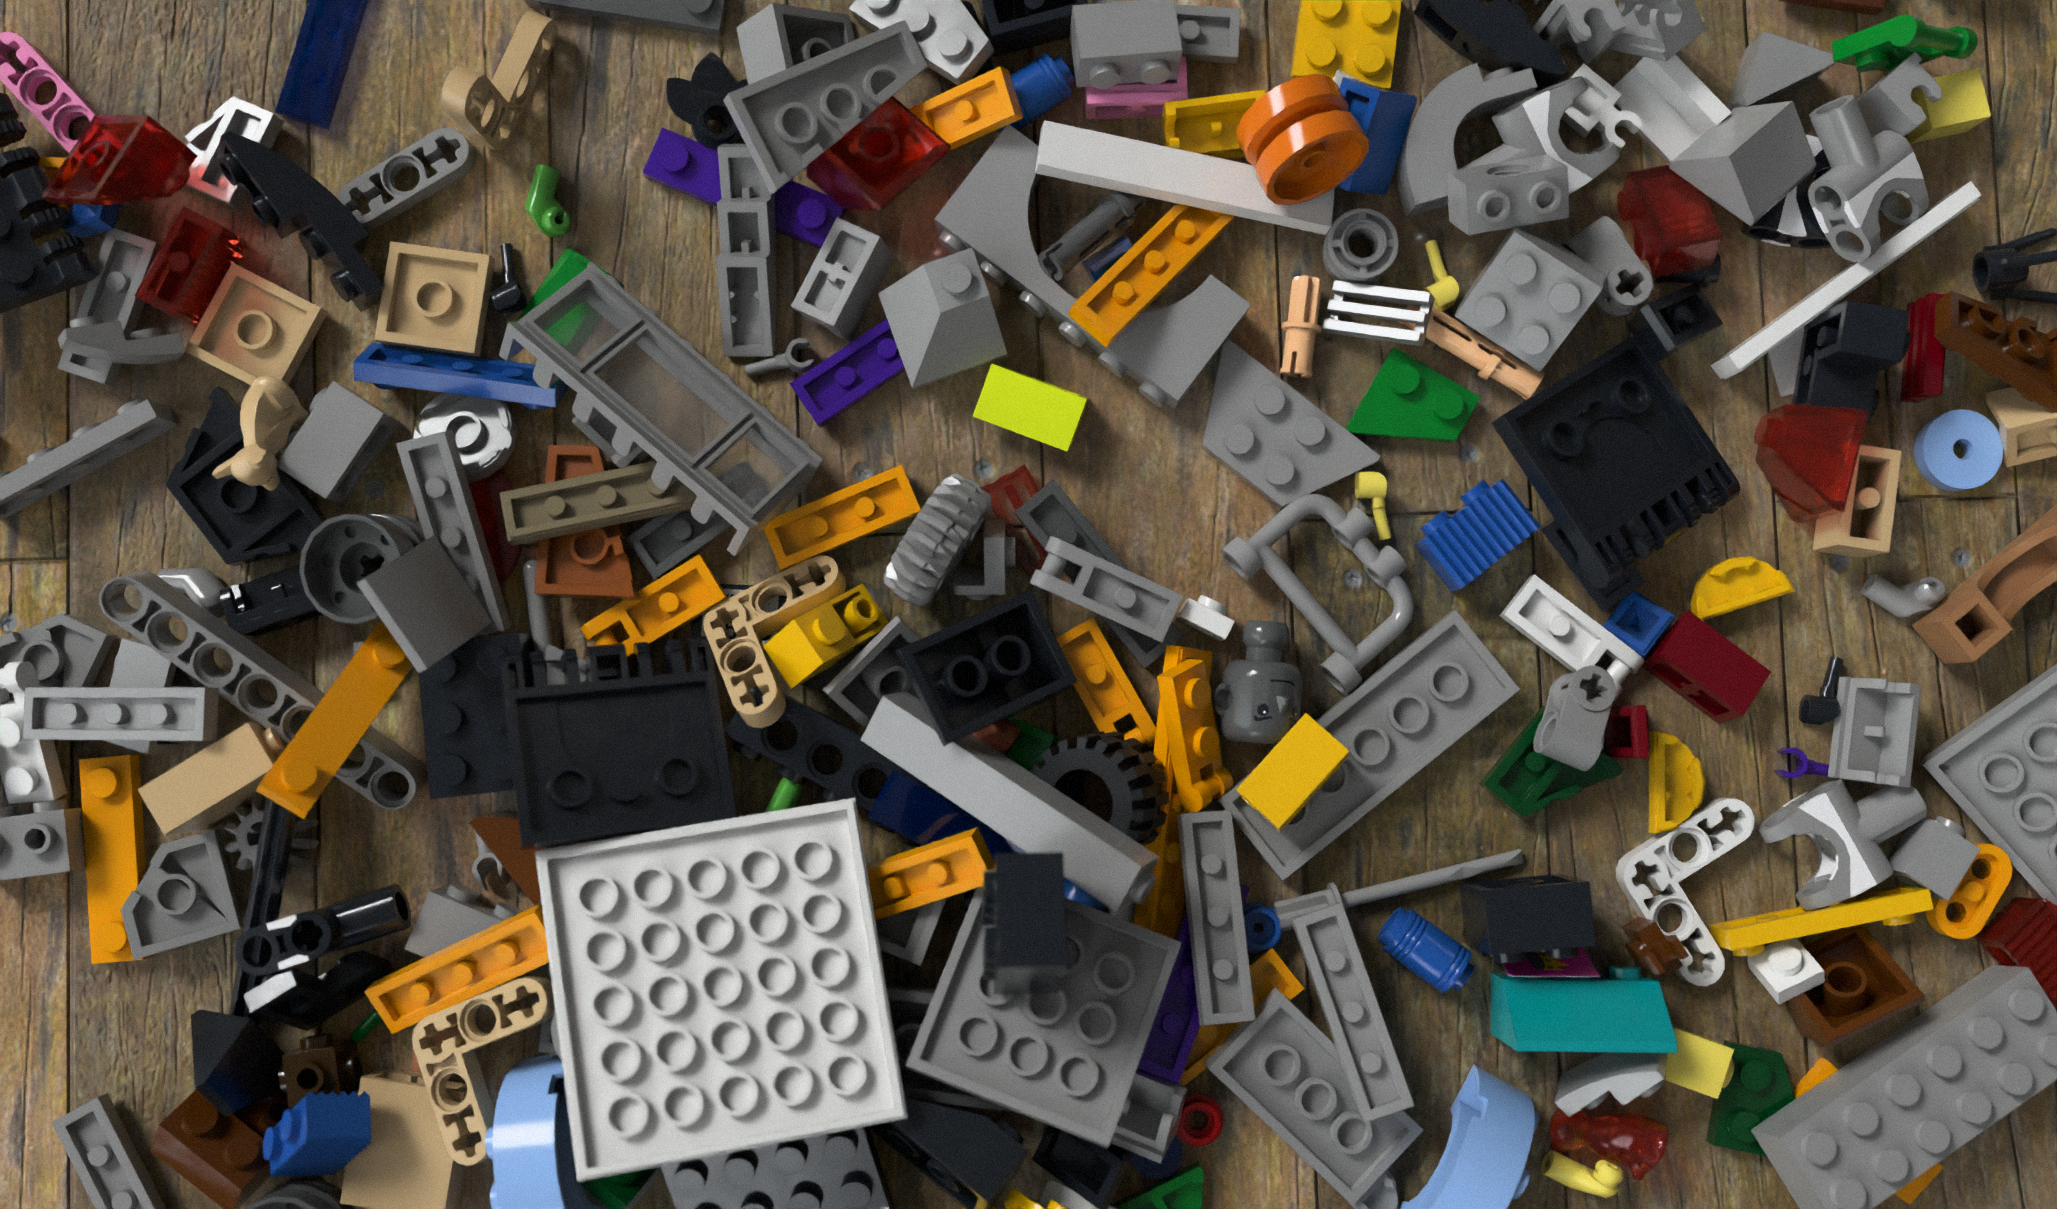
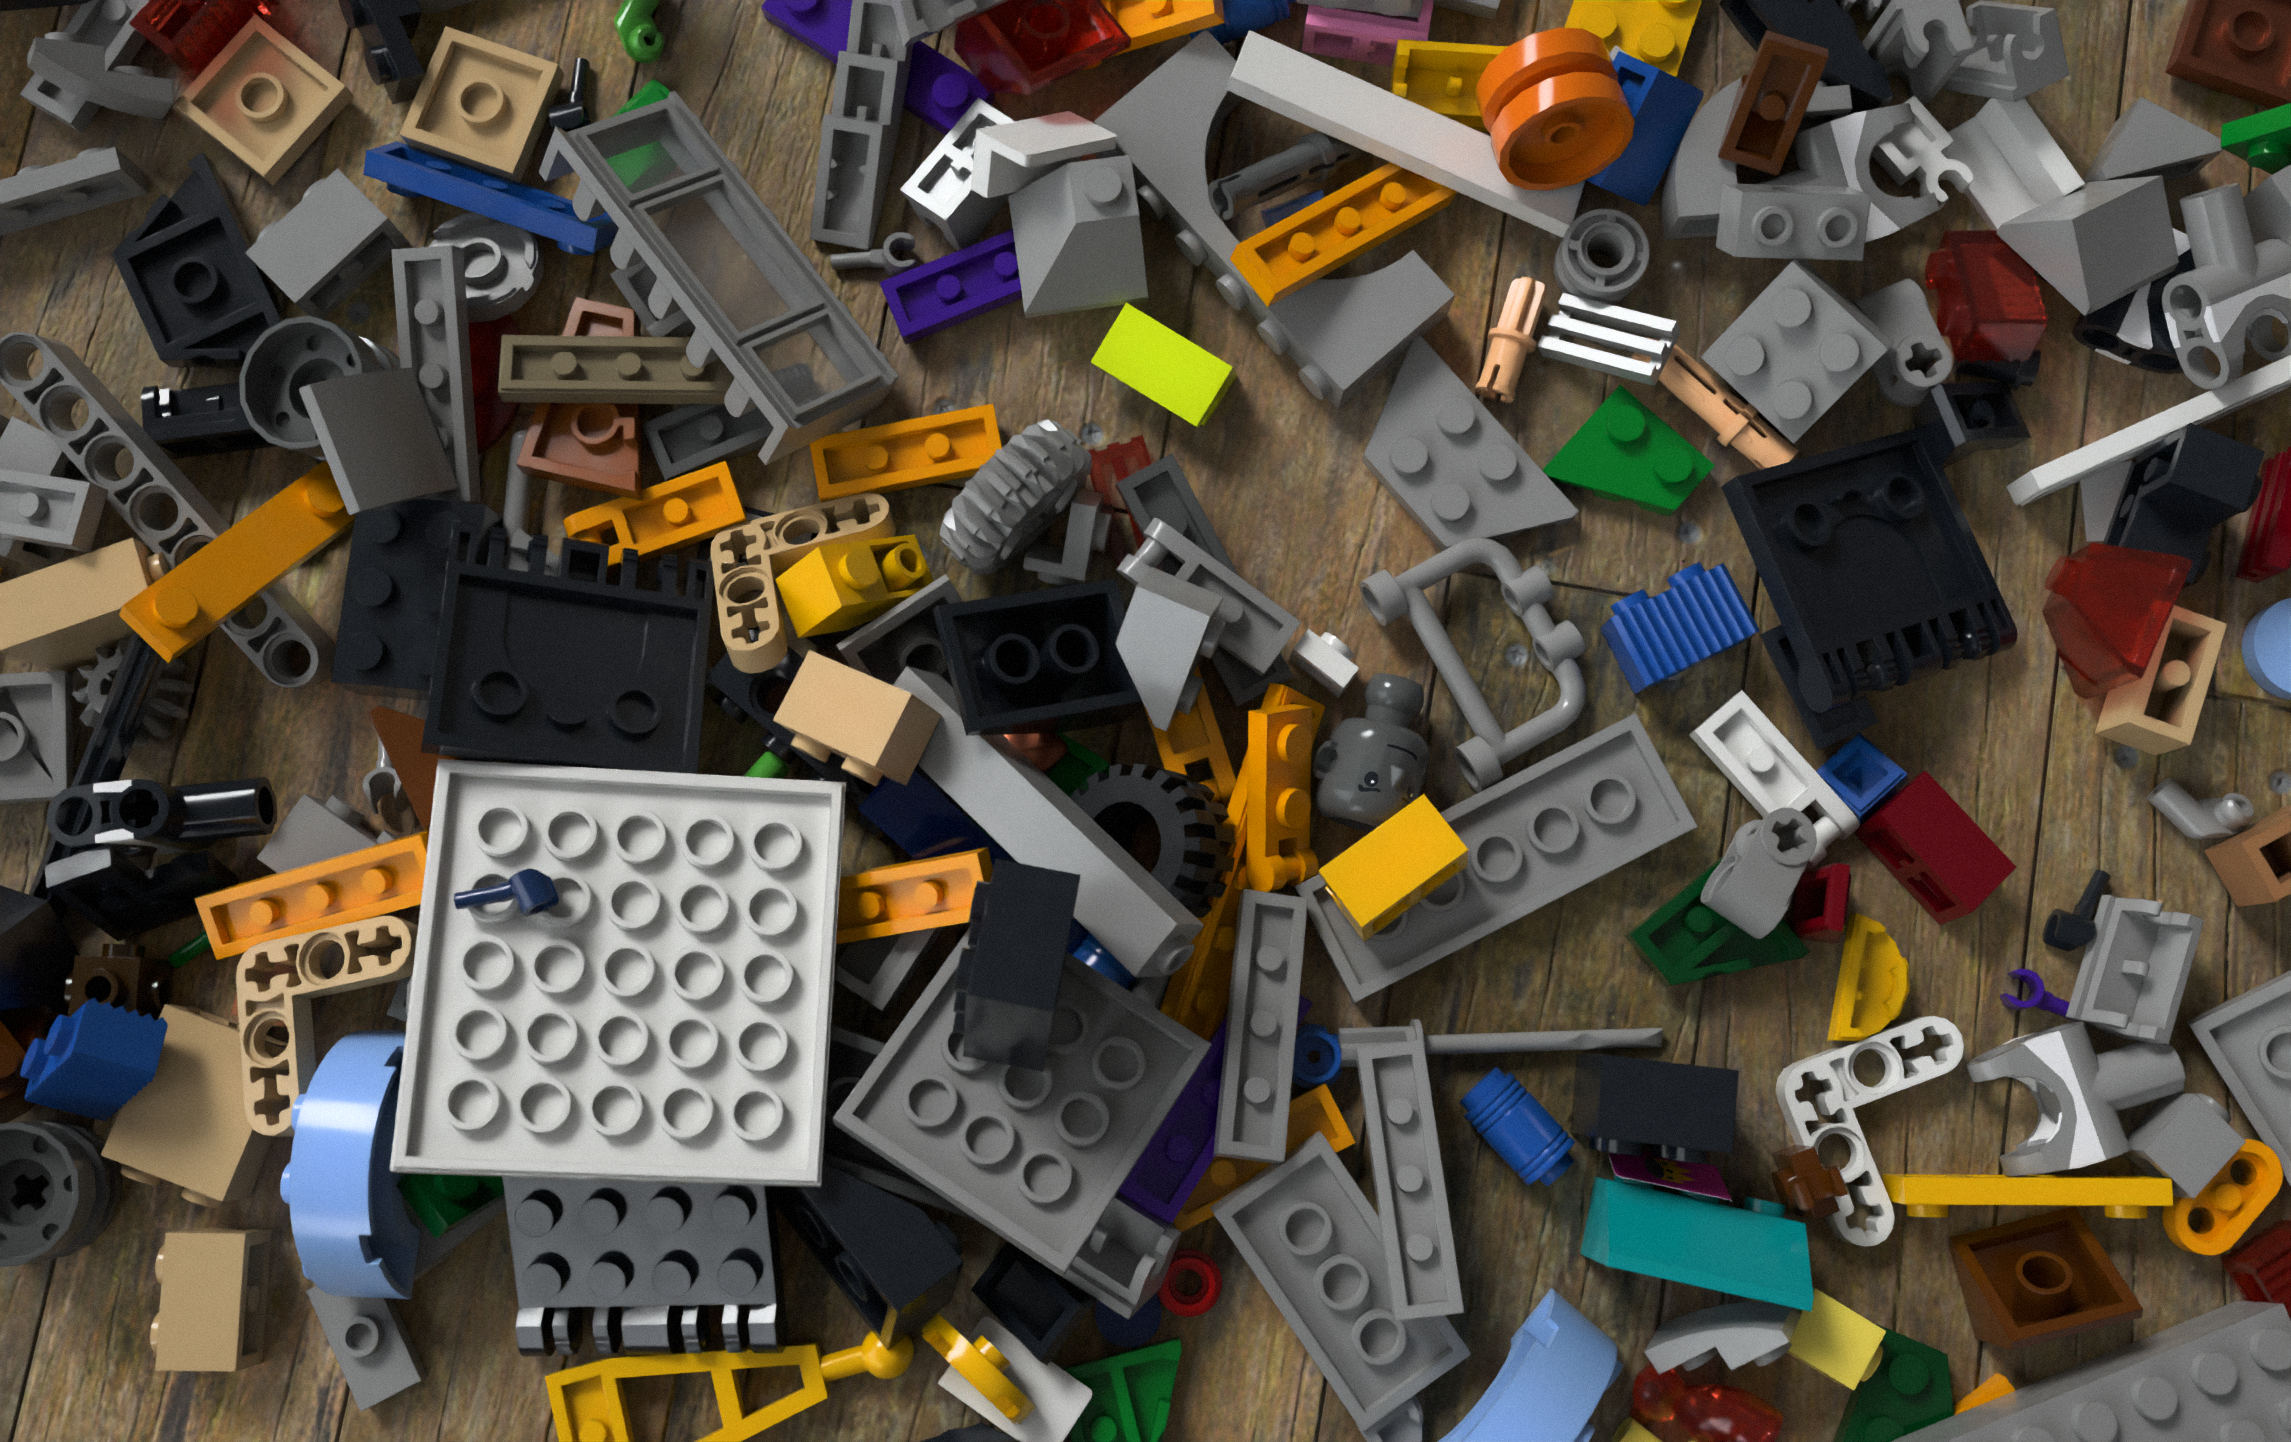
camera: 15 degrees right, 5 degrees down
light grey arm [157,568,225,618] -> none
tan animal [212,376,309,491] -> none
light yellow hand [1354,471,1392,540] -> none
light yellow hand [1424,240,1459,311] -> none
yellow plate [1690,556,1794,621] -> none
white plate [1747,938,1825,1005] -> none
none -> dark blue hand [454,869,559,916]
none -> tan brick [773,650,942,786]
none -> white panel [971,111,1117,198]
none -> light grey slope [1115,567,1226,731]
none -> reddish brown slope [1718,30,1829,176]

